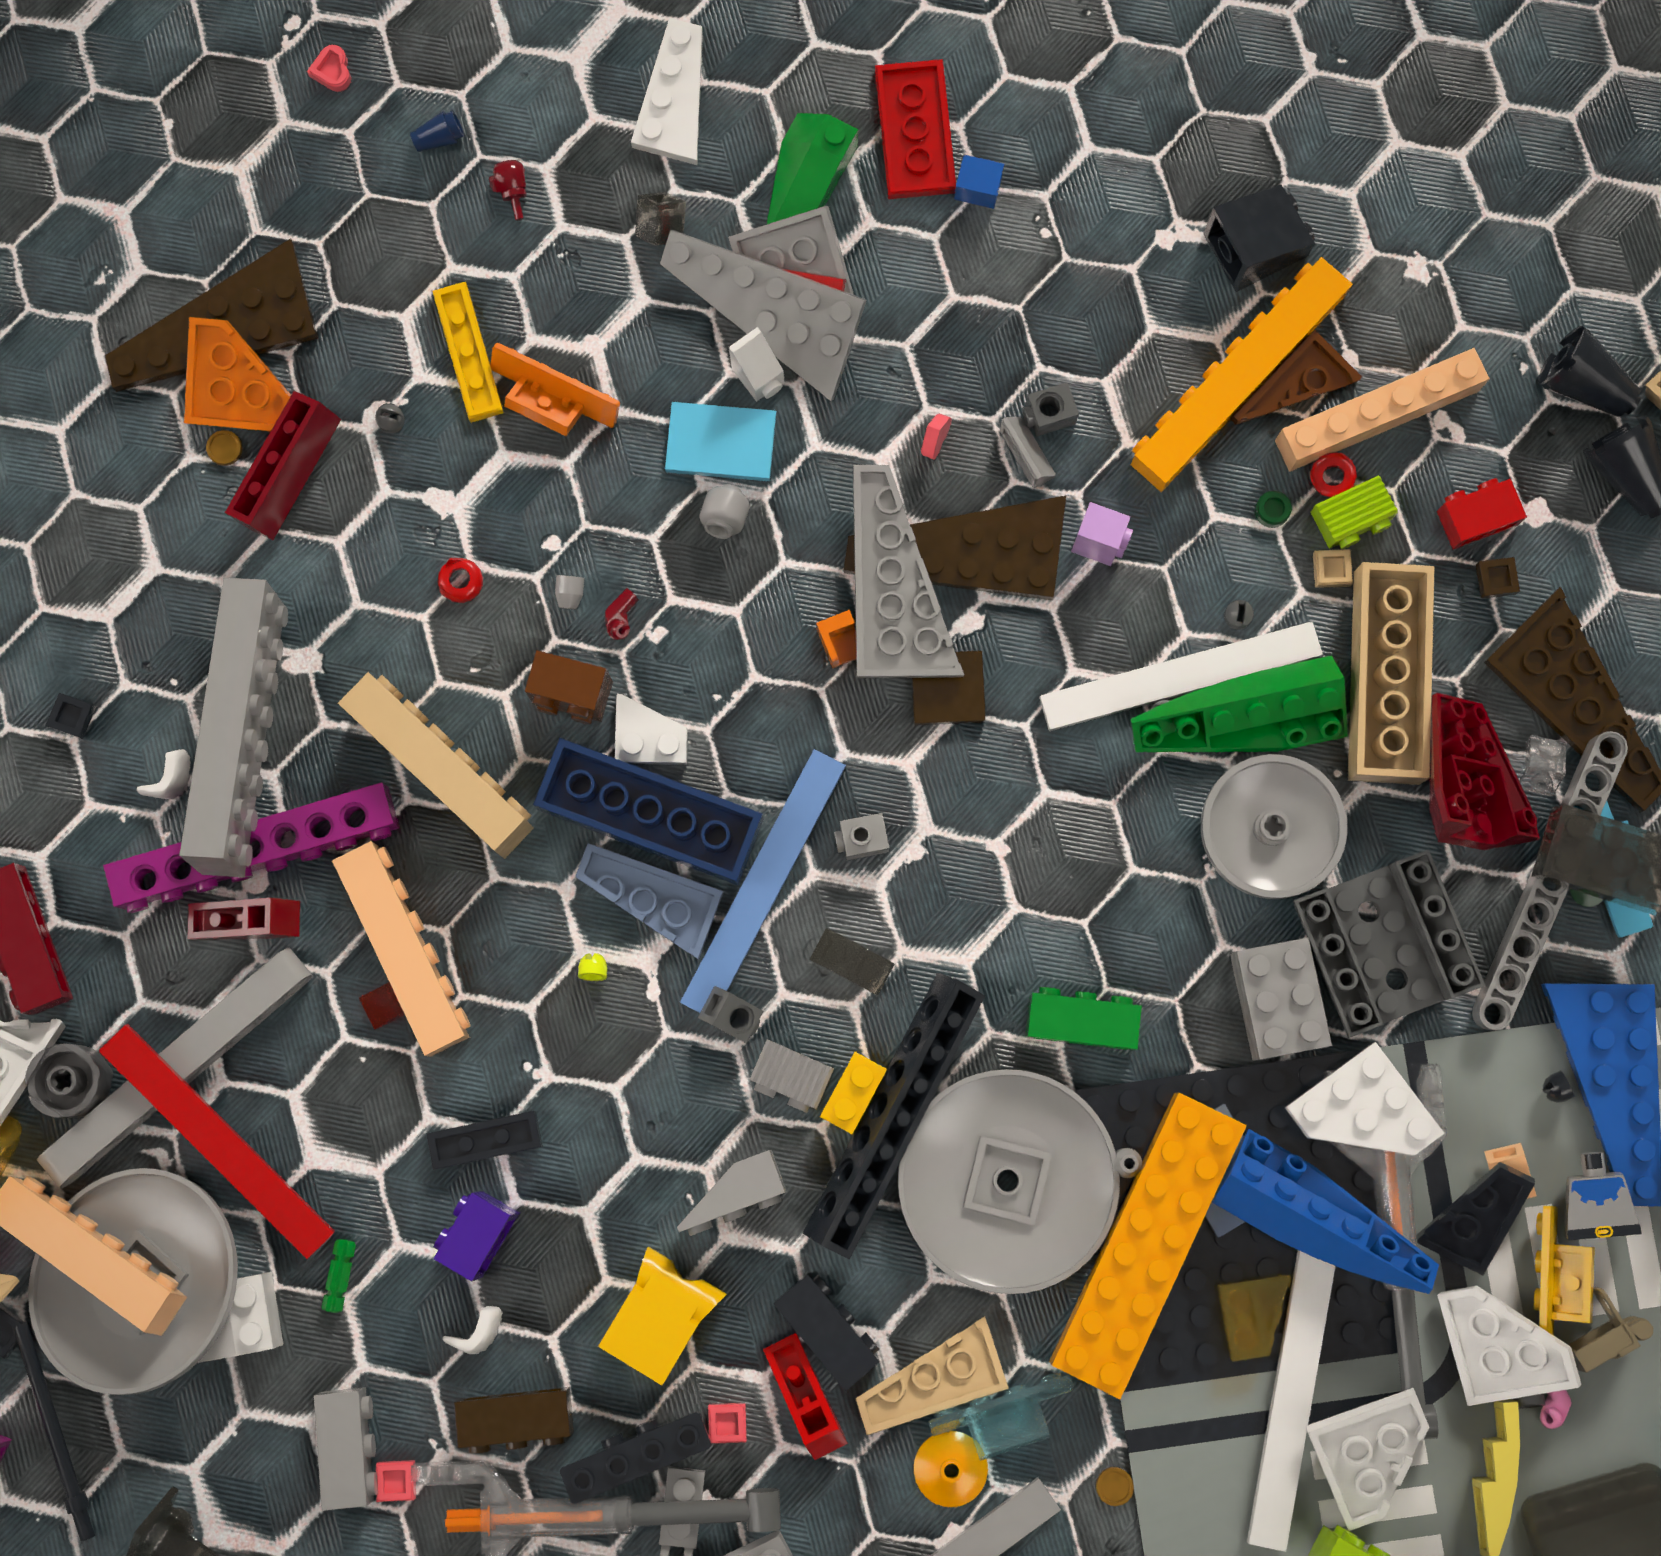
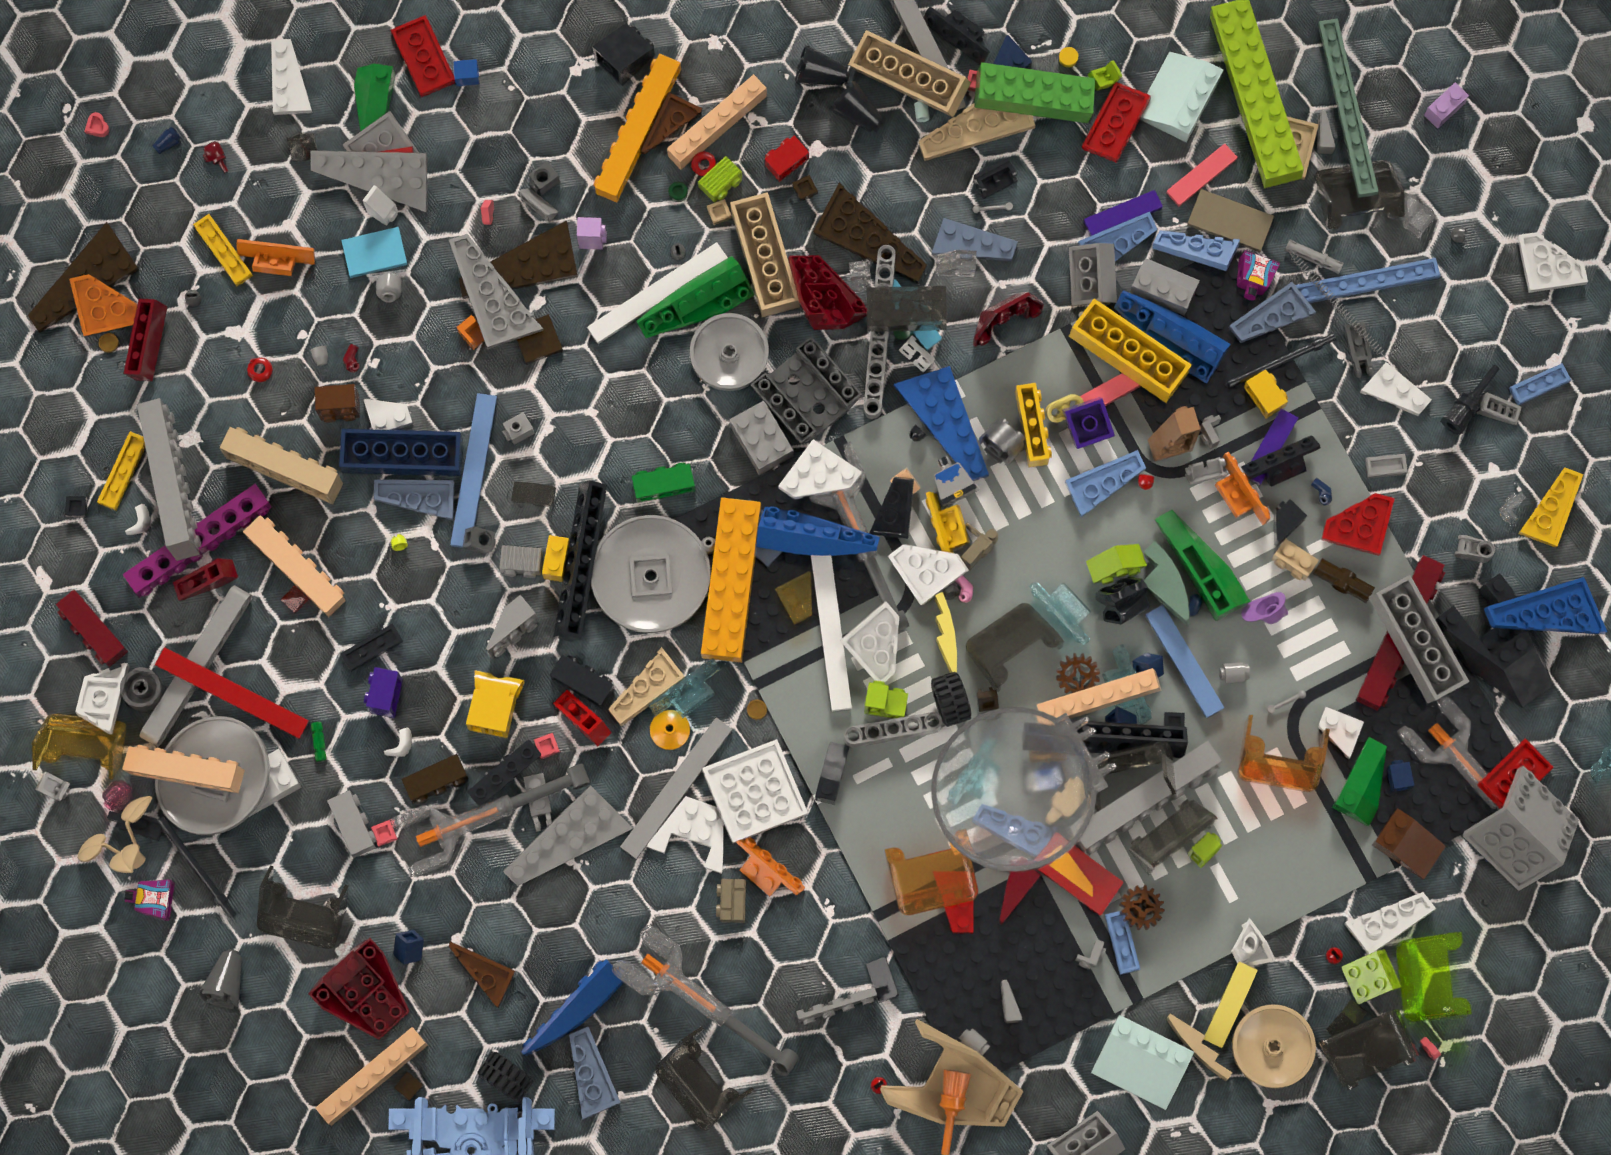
camera: 20 degrees left, 5 degrees down
none -> yellow tile [97,431,146,511]
none -> white piece [899,336,935,372]

